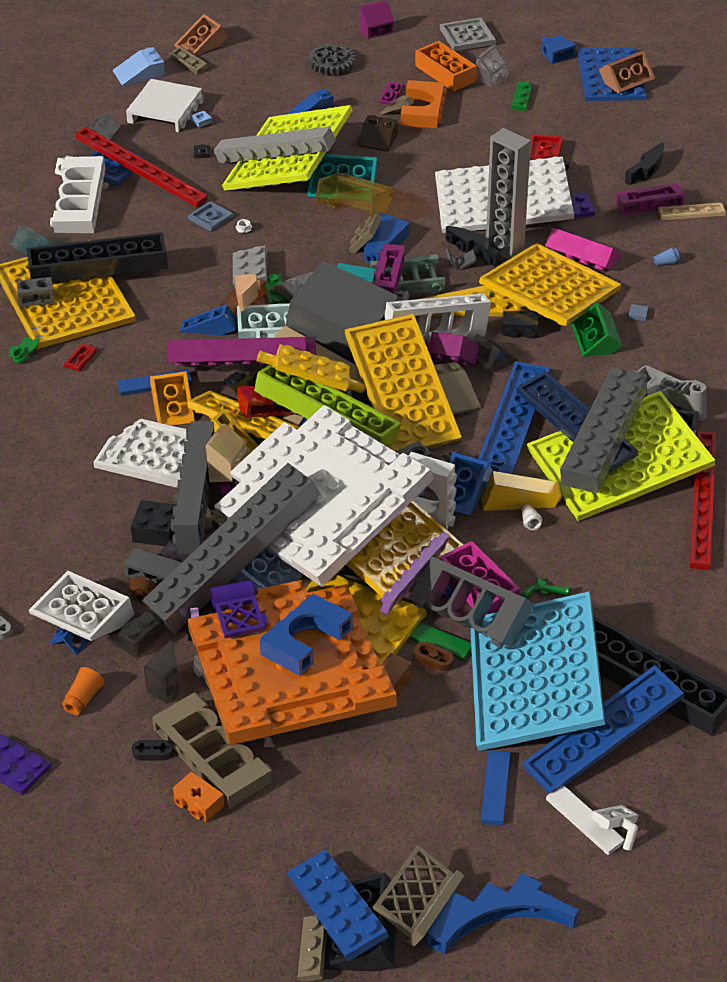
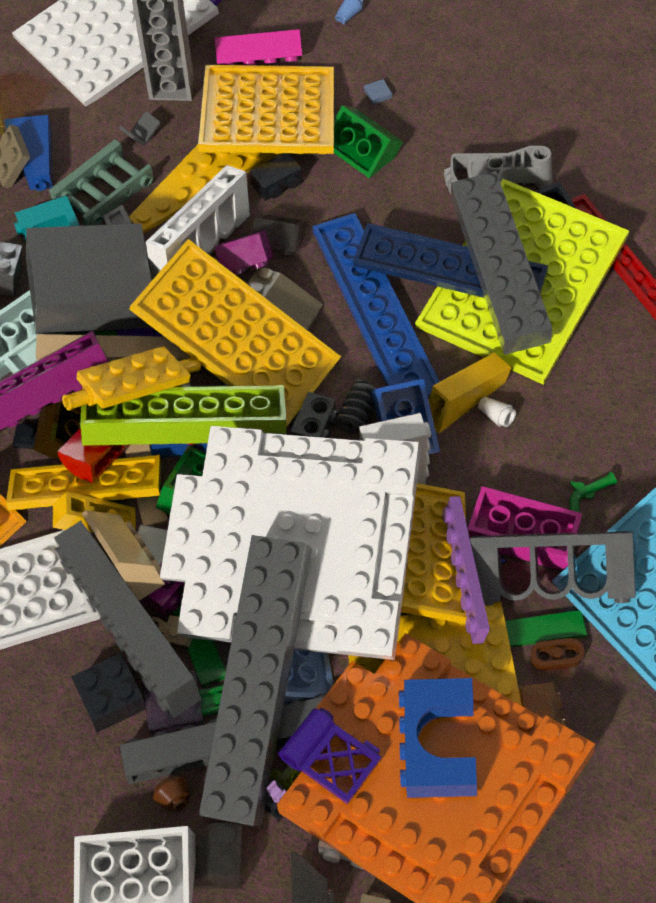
camera: 35 degrees left, 15 degrees up
magenta brick [371,244,405,295] -> none
black slope [445,225,500,267] -> none

